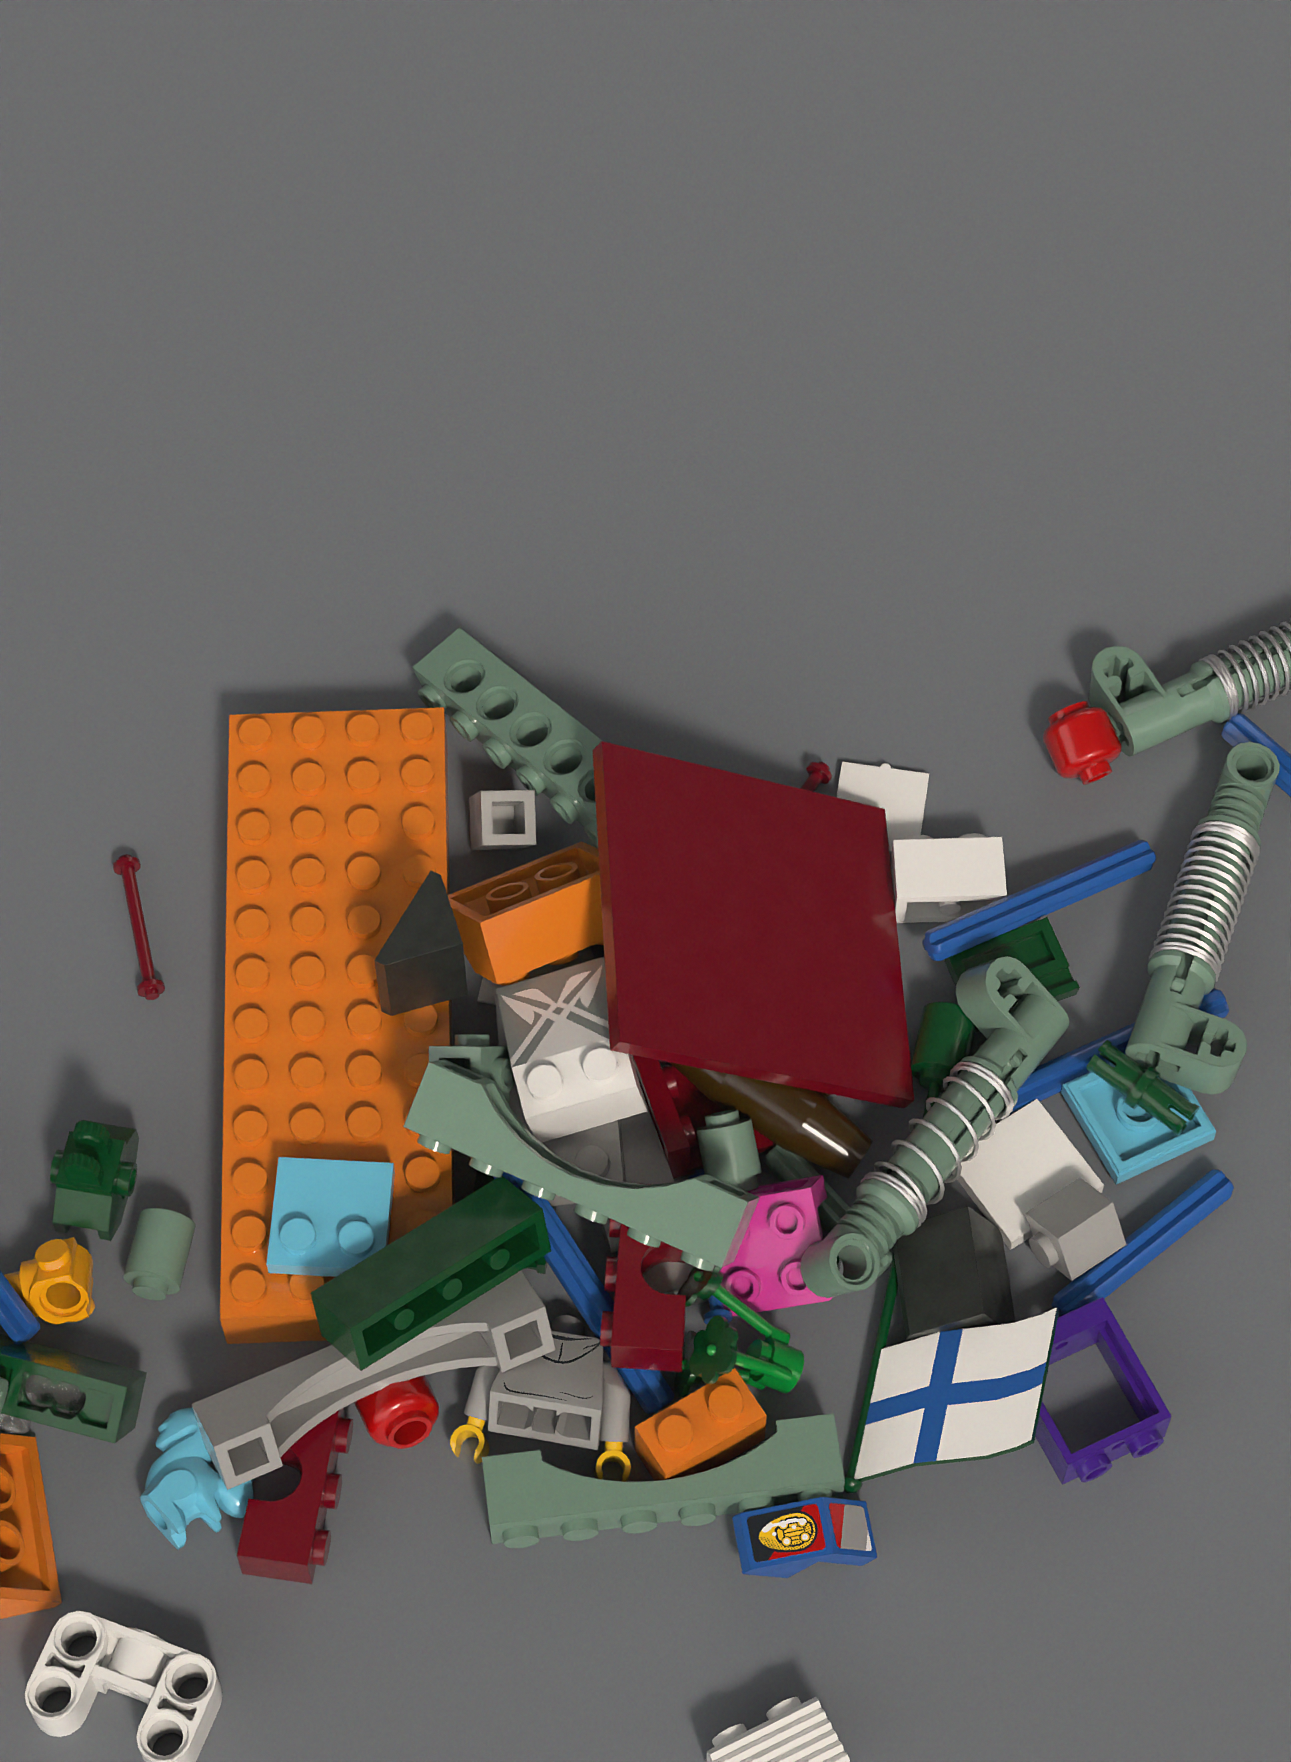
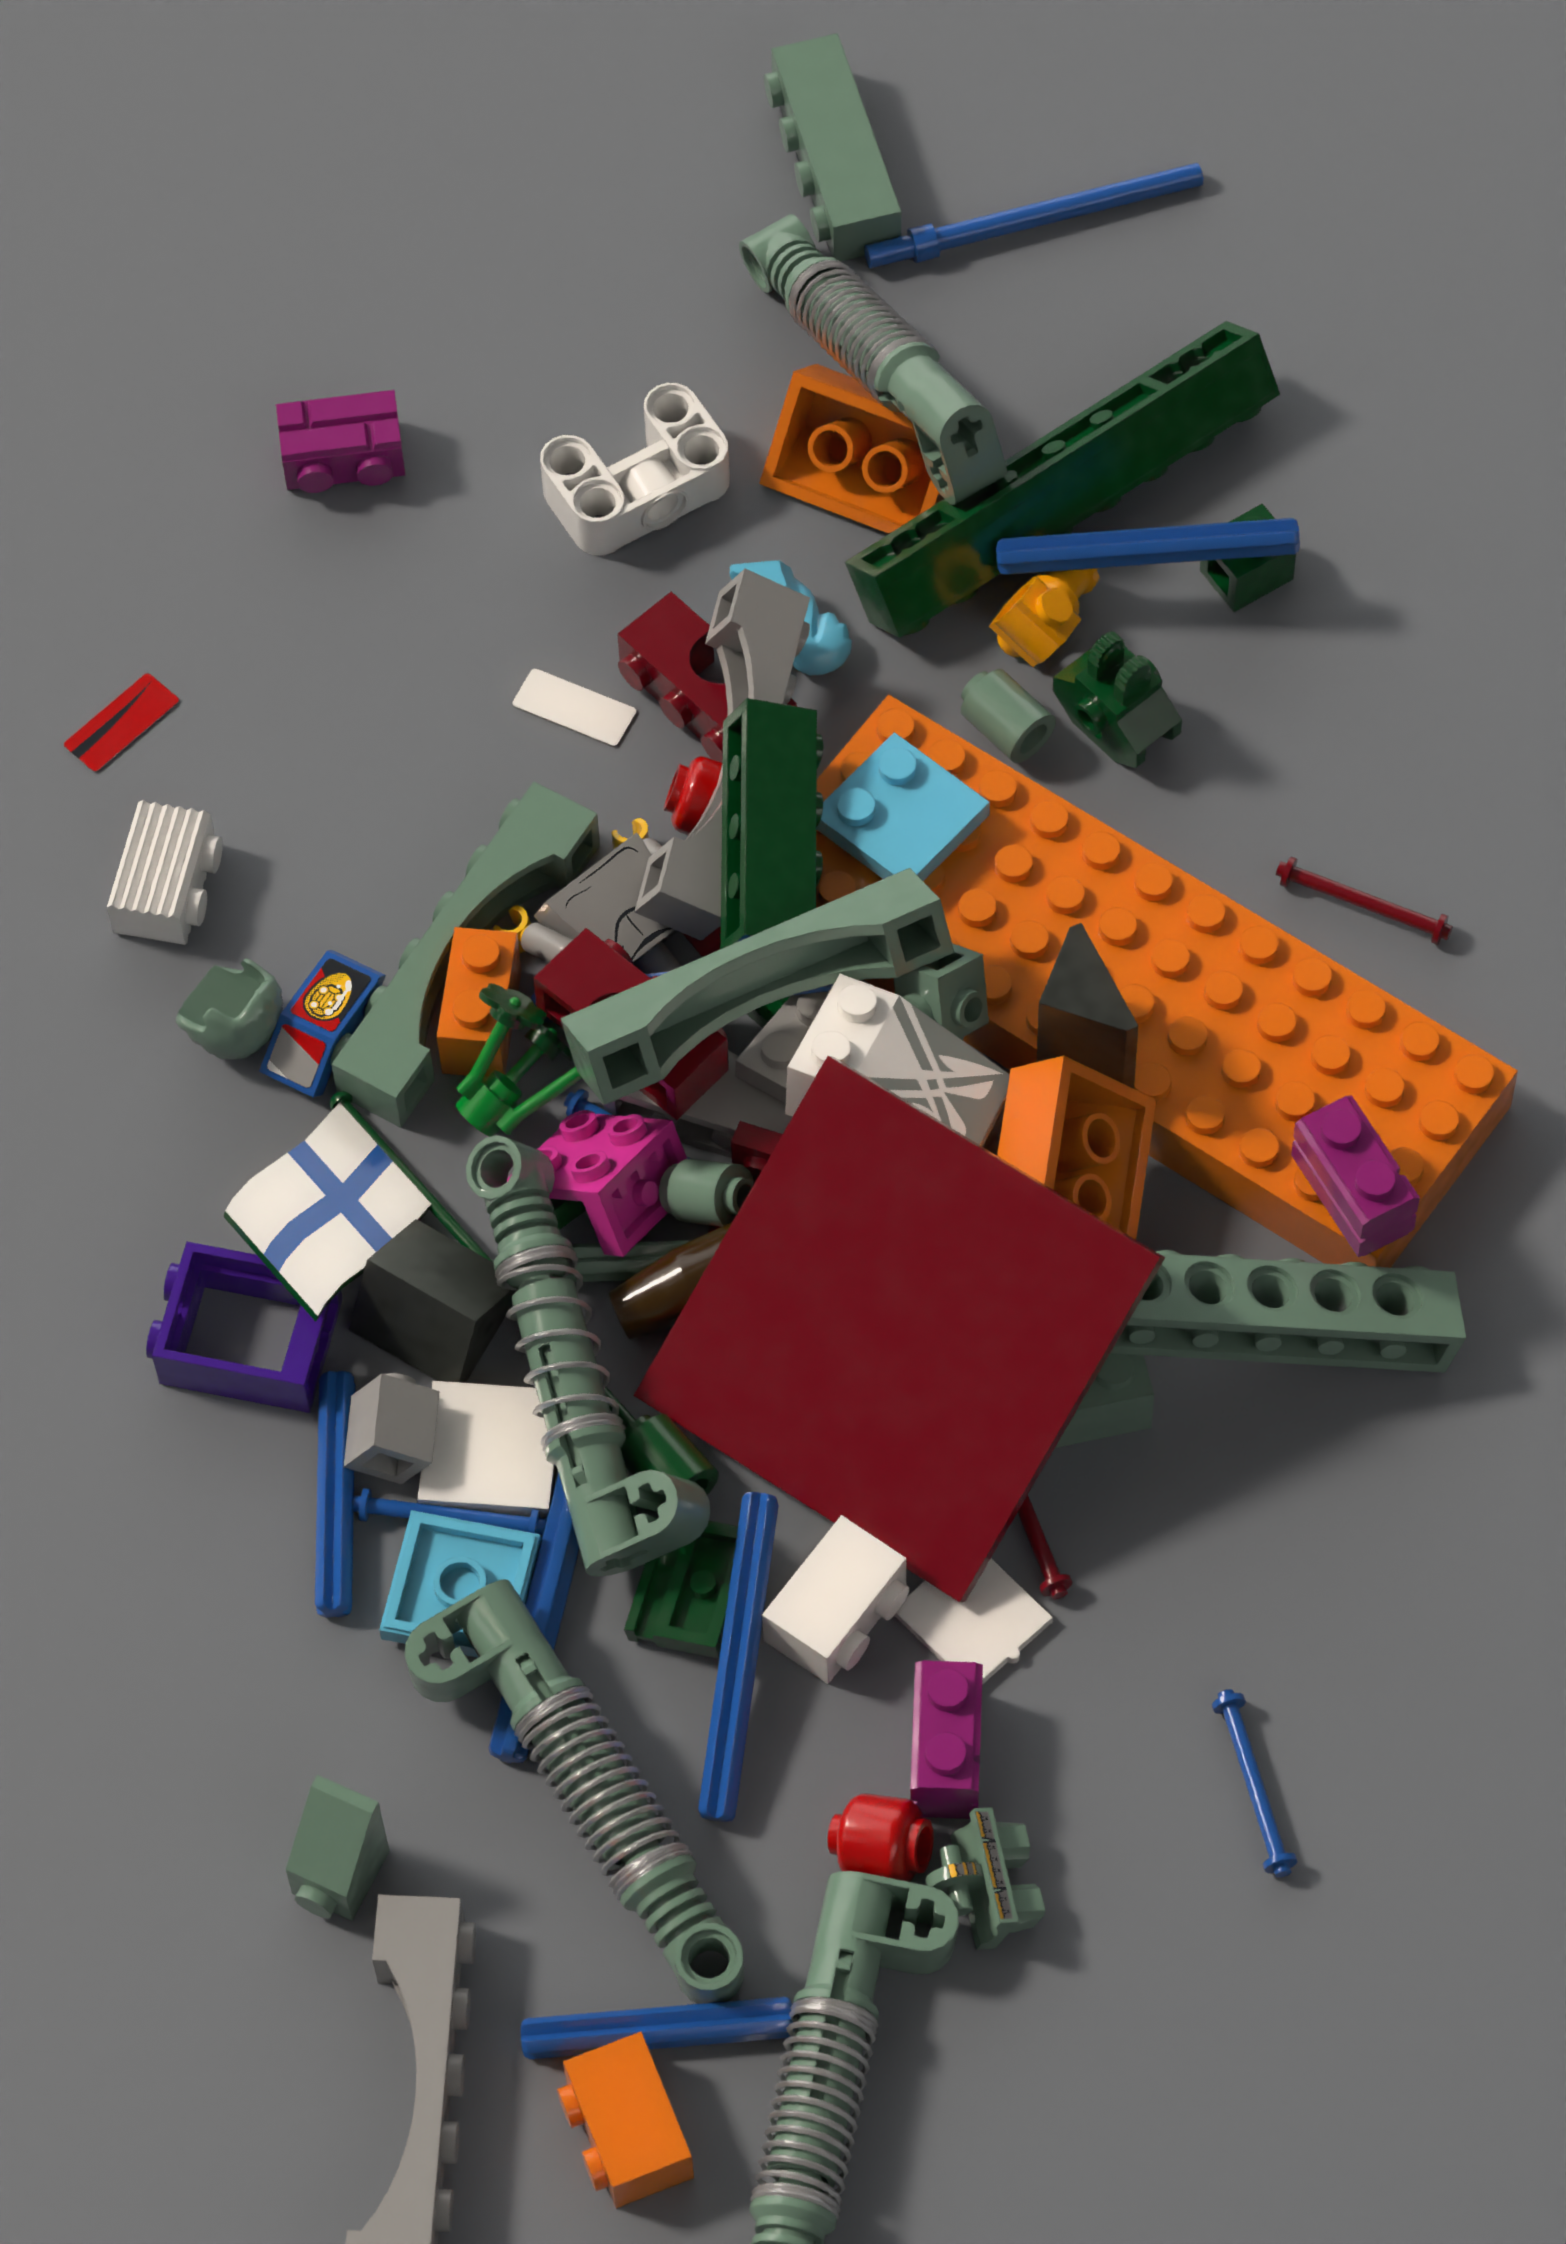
camera: 130 degrees right, 0 degrees up
light grey brick [469,790,536,851] -> none
dark green pin [1086,1040,1199,1136] -> none
none -> sand green hair [176,958,284,1060]
none -> blue axle [352,1488,546,1535]
none -> white sticker [513,669,636,746]
none -> magenta brick [910,1660,983,1819]
none -> sand green hips [925,1807,1045,1950]
none -> blue axle [1212,1689,1297,1878]
none -> magenta brick [1291,1095,1420,1257]

